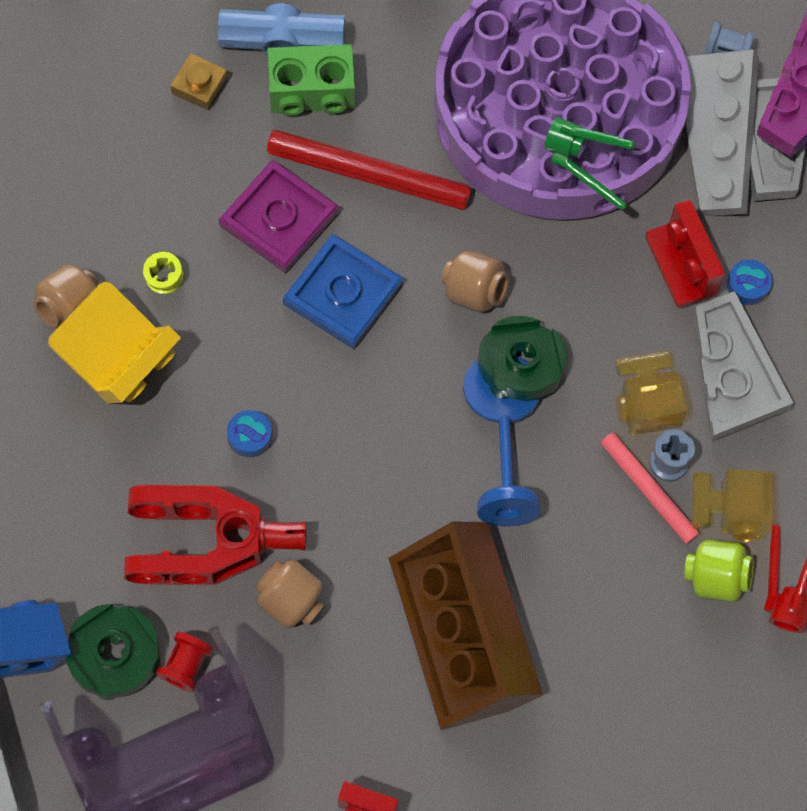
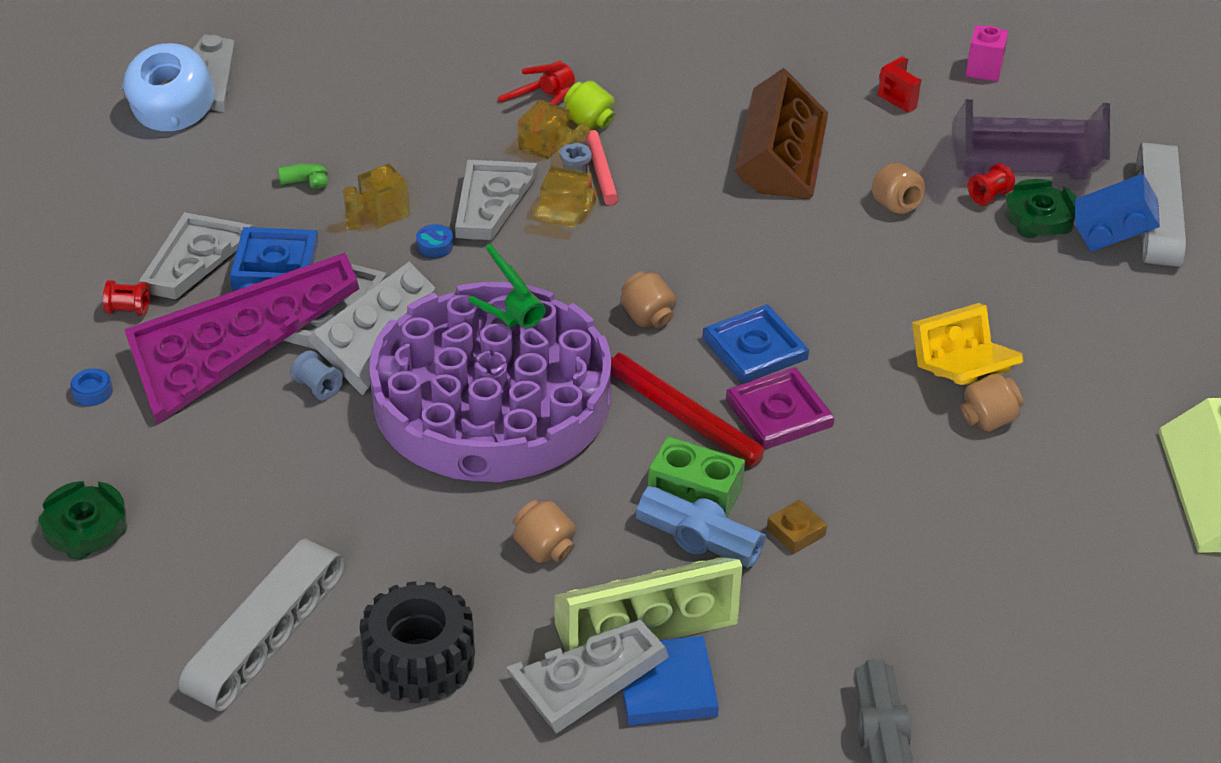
camera: 150 degrees left, 25 degrees down
red piece [123,485,307,585] -> none
neon yellow bush [143,252,184,294] -> none
blue tile [227,410,272,457] -> none
blue piece [463,355,541,527] -> none
dark green plate [477,316,567,400] -> none
red bracket [645,199,725,308] -> none

